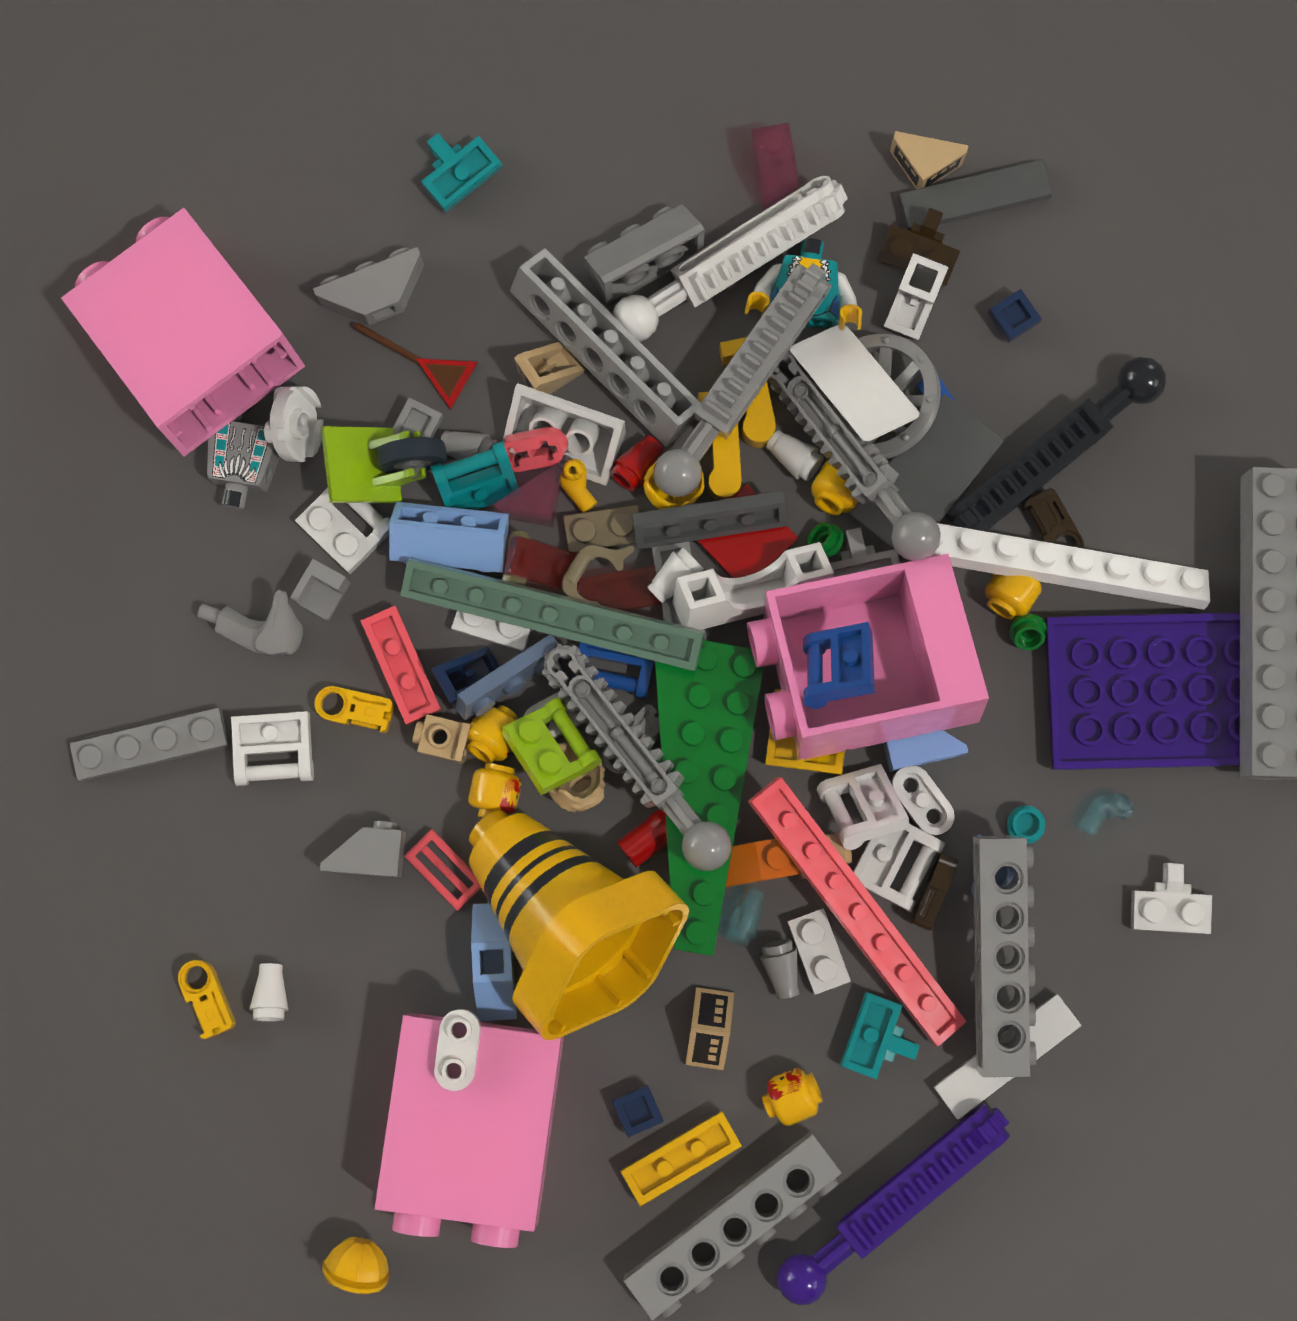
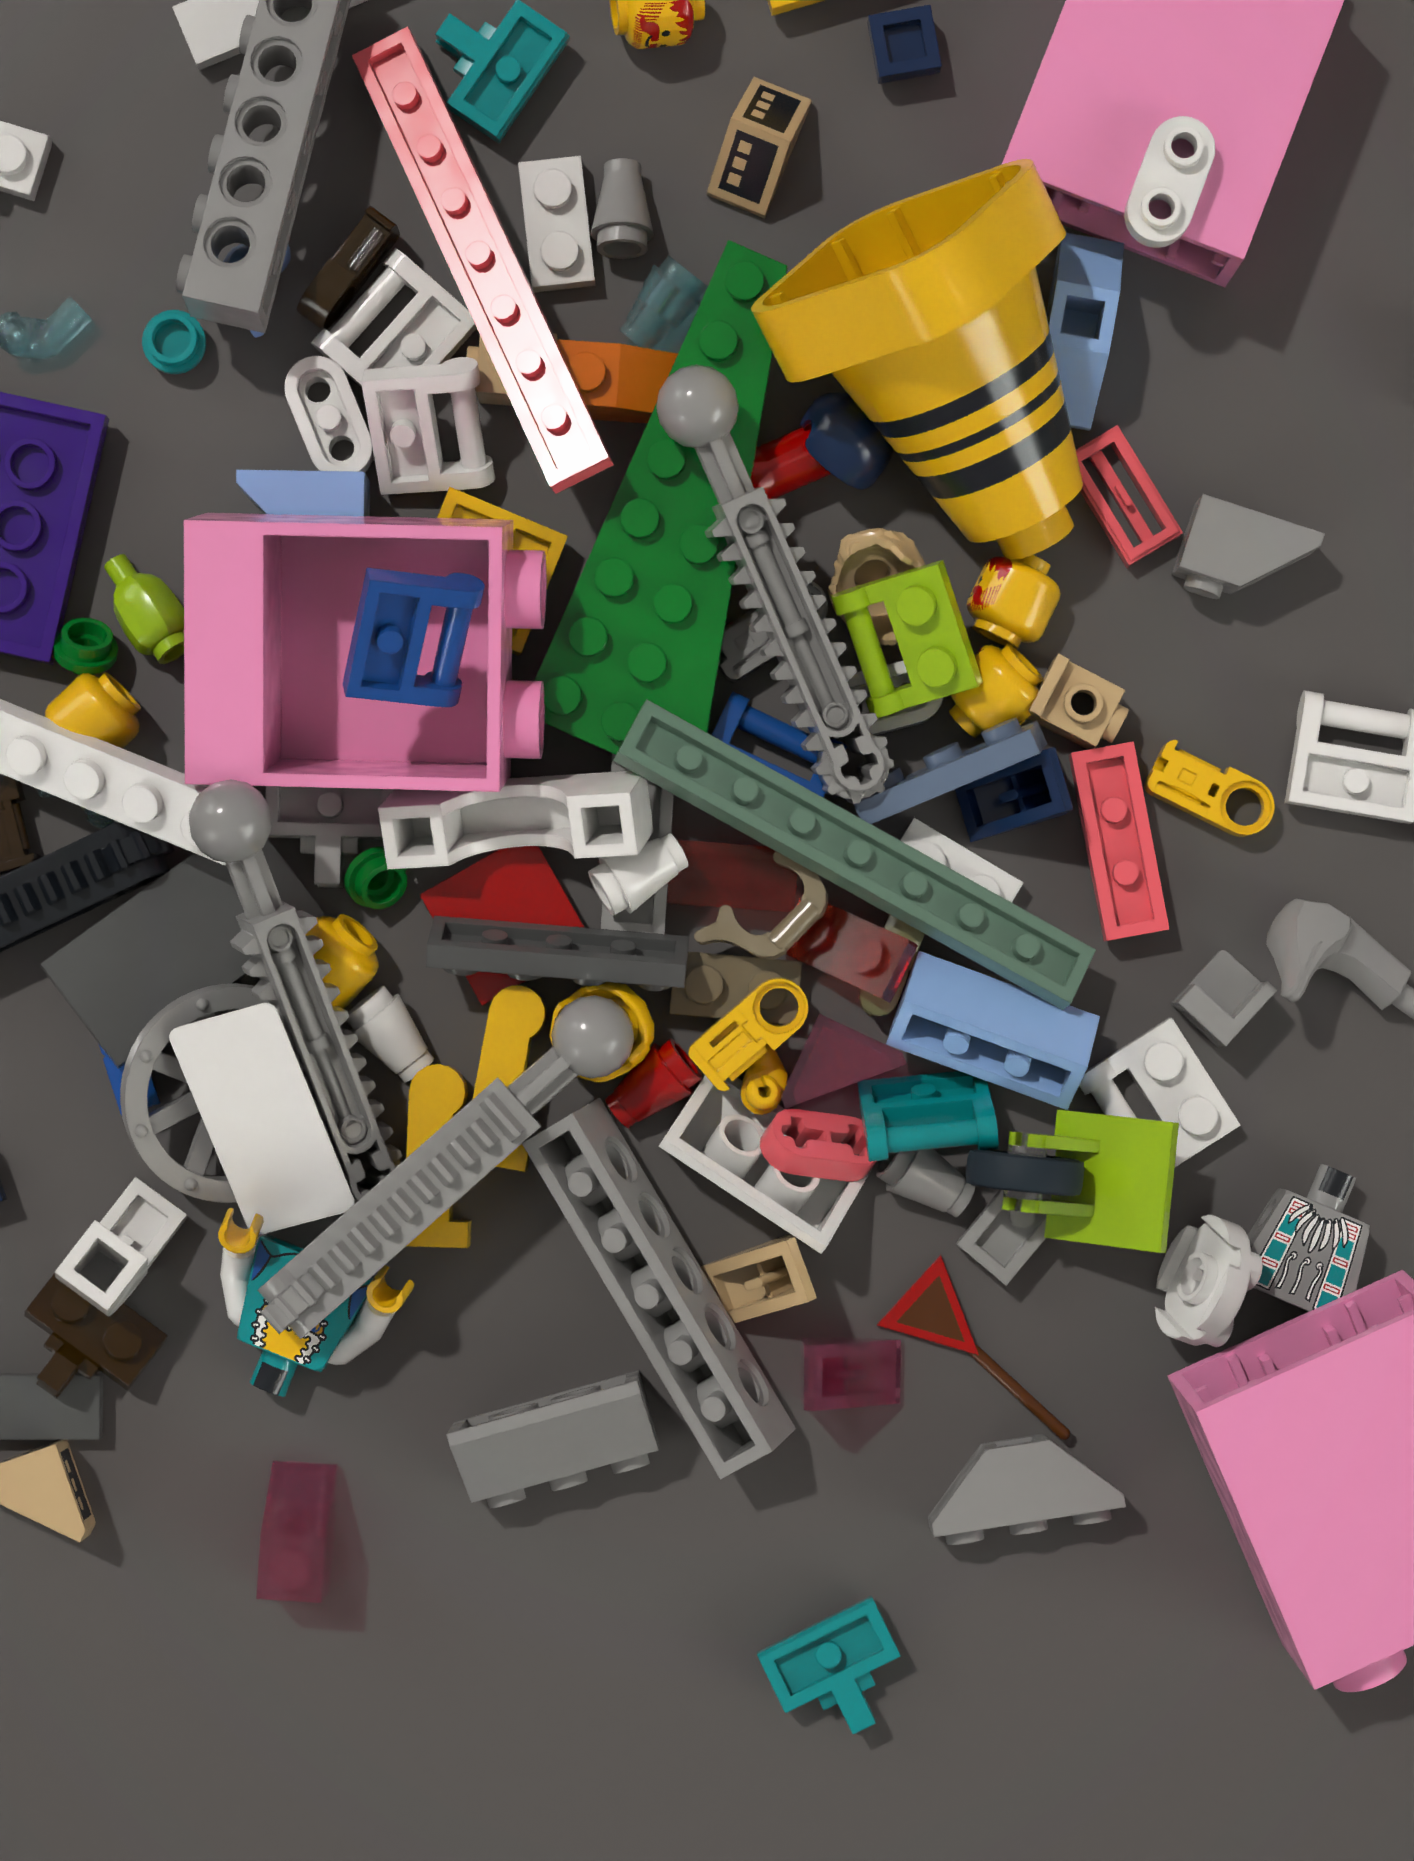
camera: 175 degrees left, 5 degrees up
white gear [612,176,848,342] -> none
none -> lime plant [104,554,184,664]
none -> yellow piece [689,977,808,1091]
none -> dark blue hair [800,393,893,490]
none -> clear pink slope [801,1338,901,1411]

